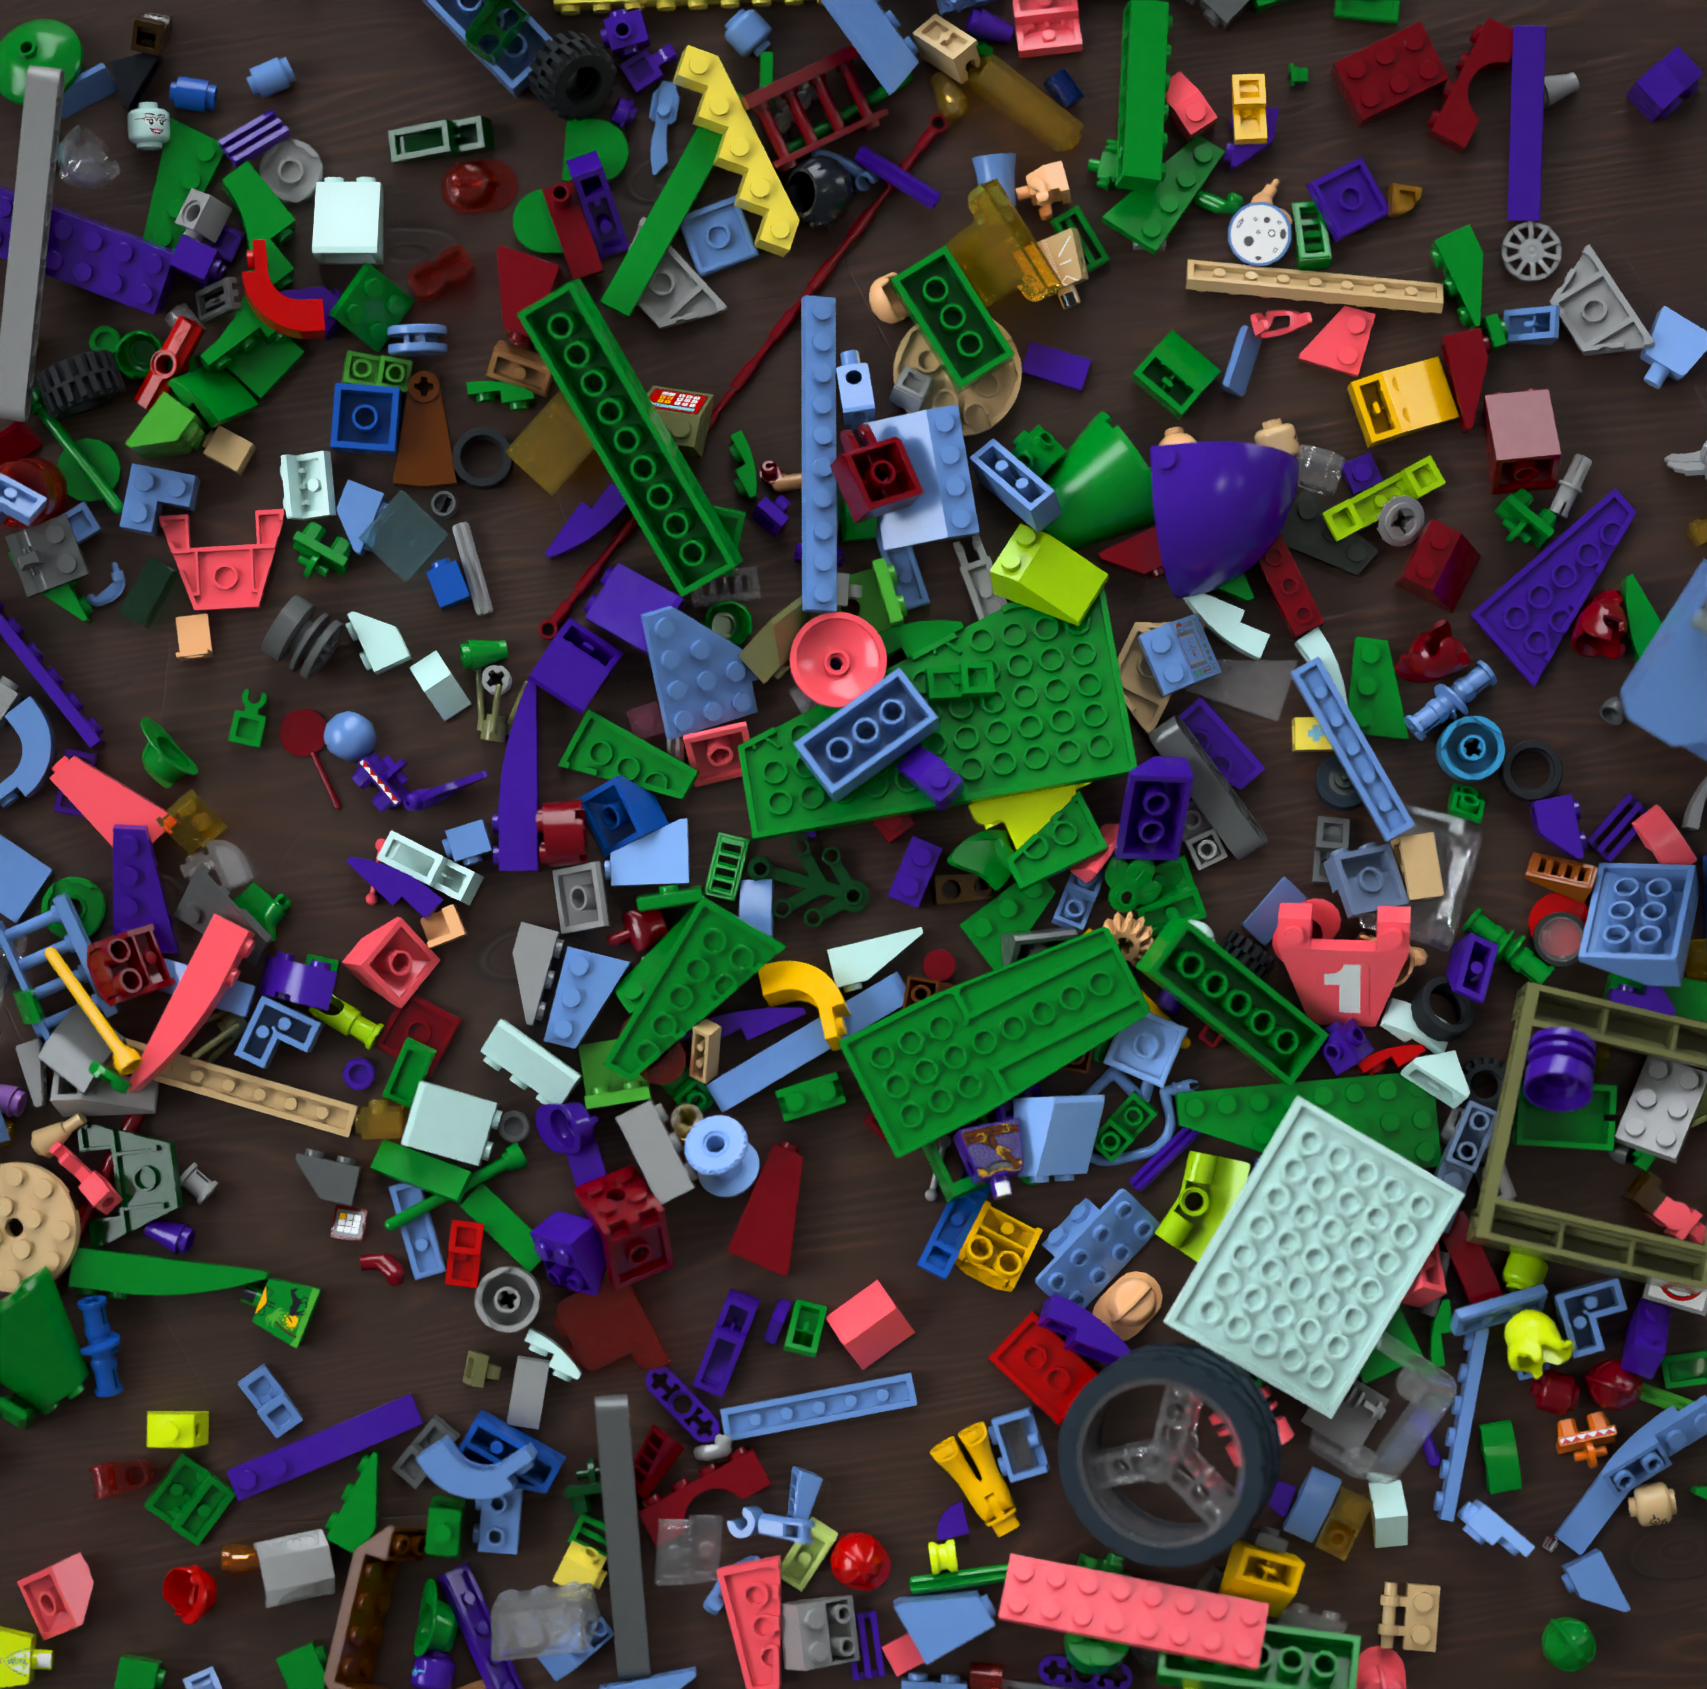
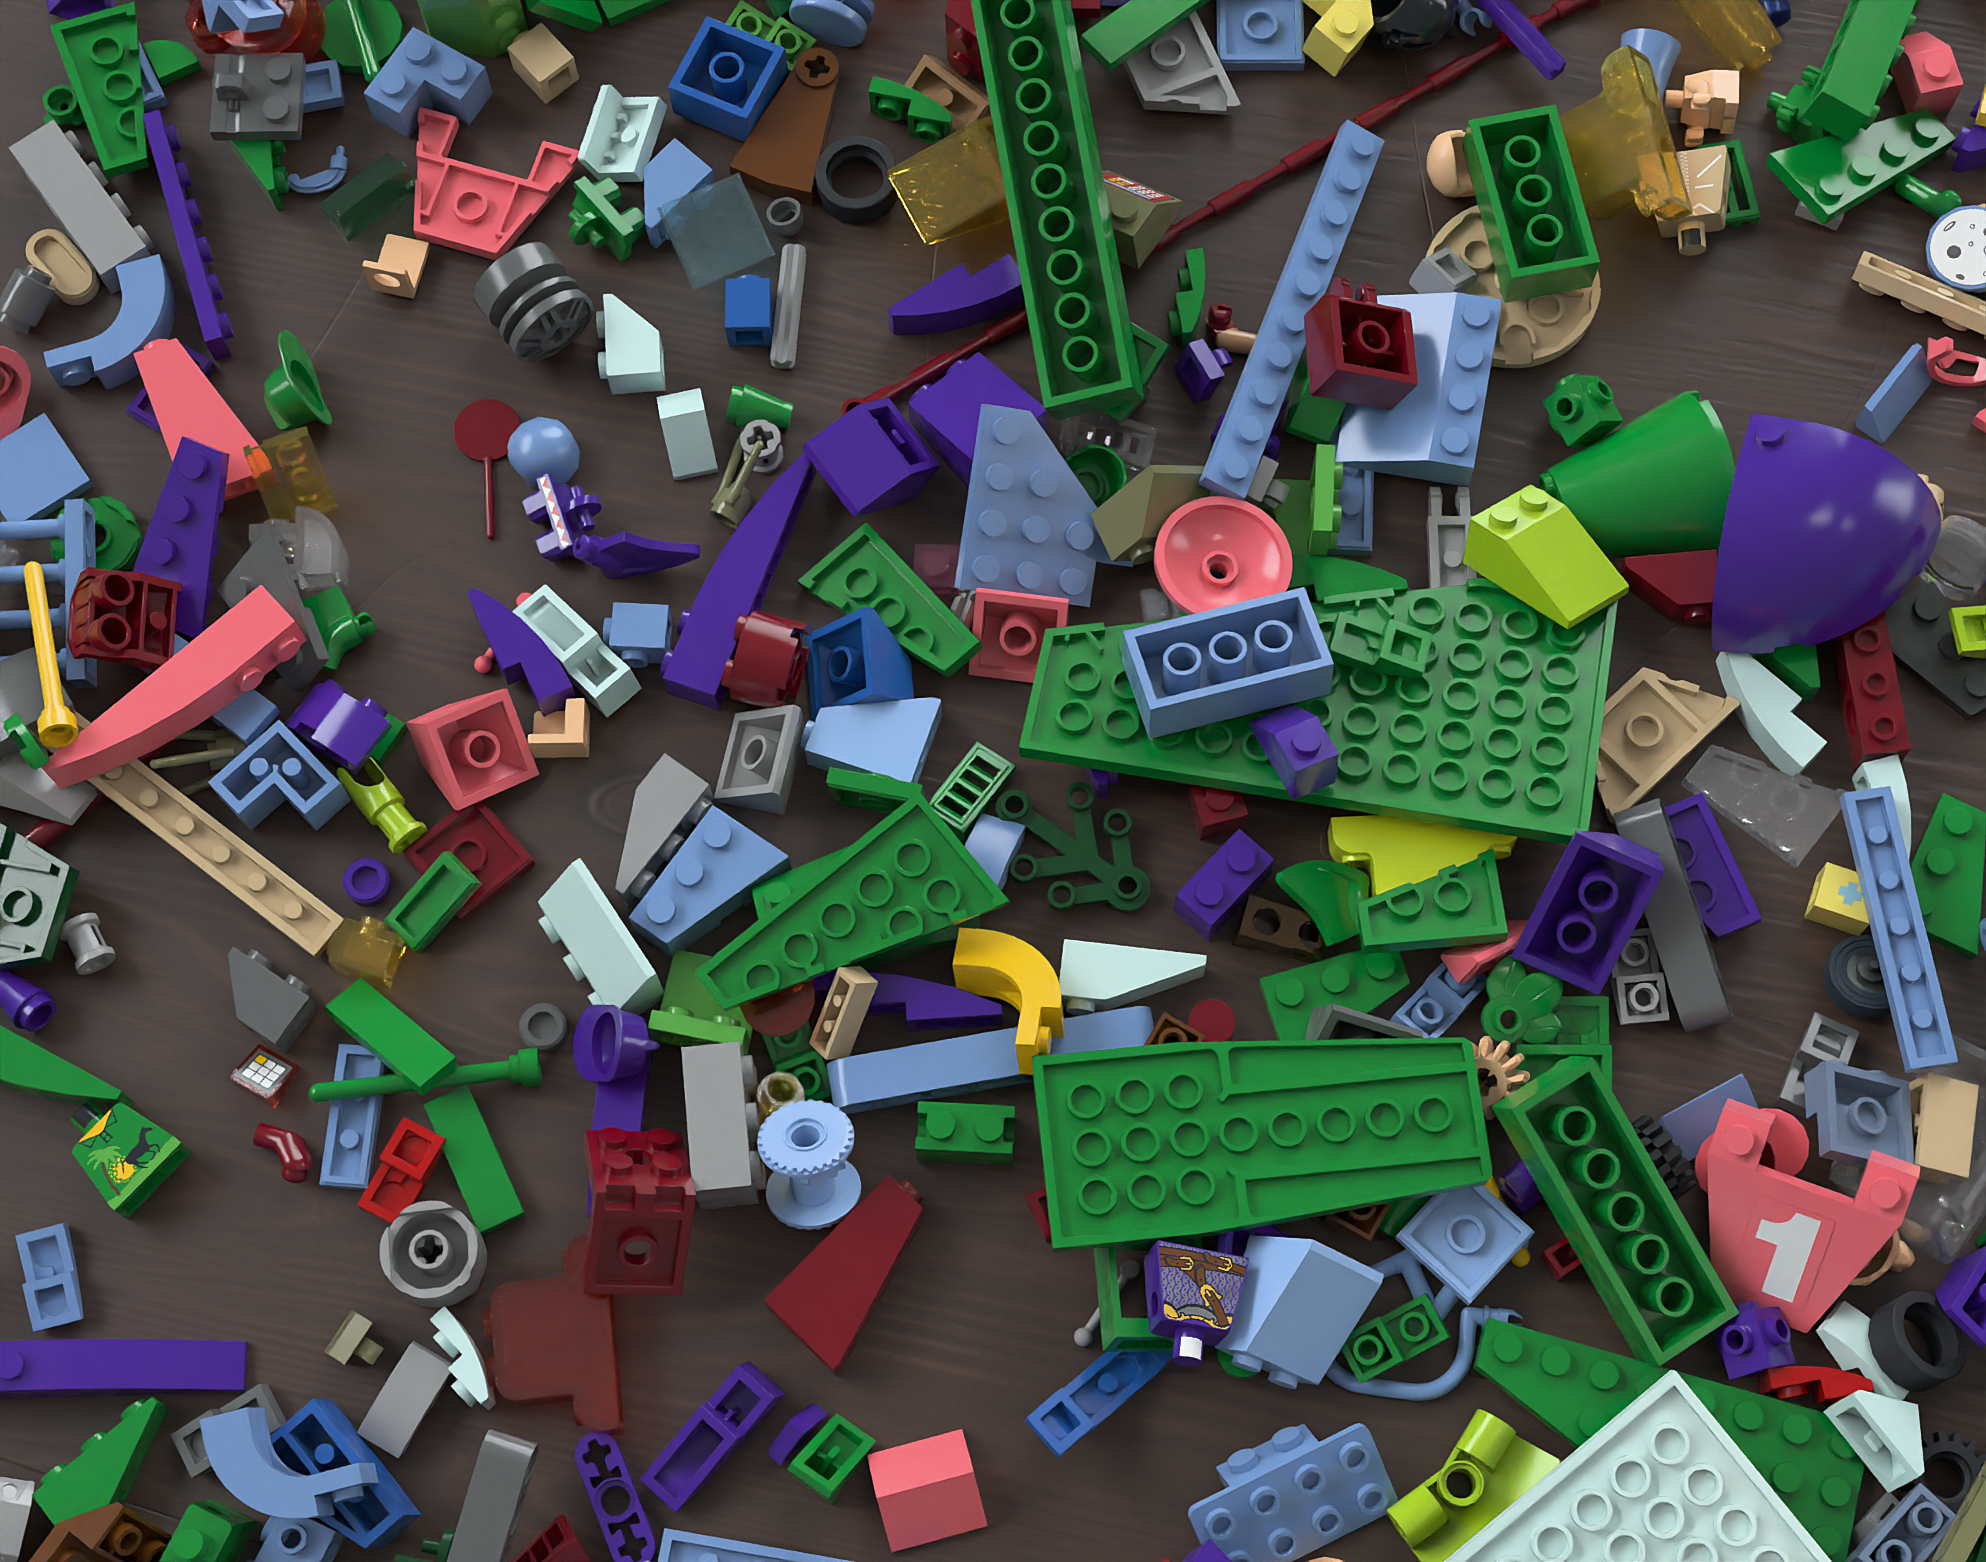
camera: 25 degrees right, 15 degrees down
green plate [228,689,268,749] -> none
light aqua slope [401,1081,503,1166] -> none
dark purple slope [529,1210,606,1296] -> none
dark red piece [607,909,668,953] -> none
torso [836,350,876,431] -> none
yellow slope [955,1200,1043,1292] -> none
medium blue brick [969,438,1062,533] -> none
dark purple tile [1022,341,1091,392] -> none
dark purple axle [1129,1127,1202,1192] -> none
green slope [1131,330,1221,420] -> none
medium blue slope [1137,614,1222,698] -> none

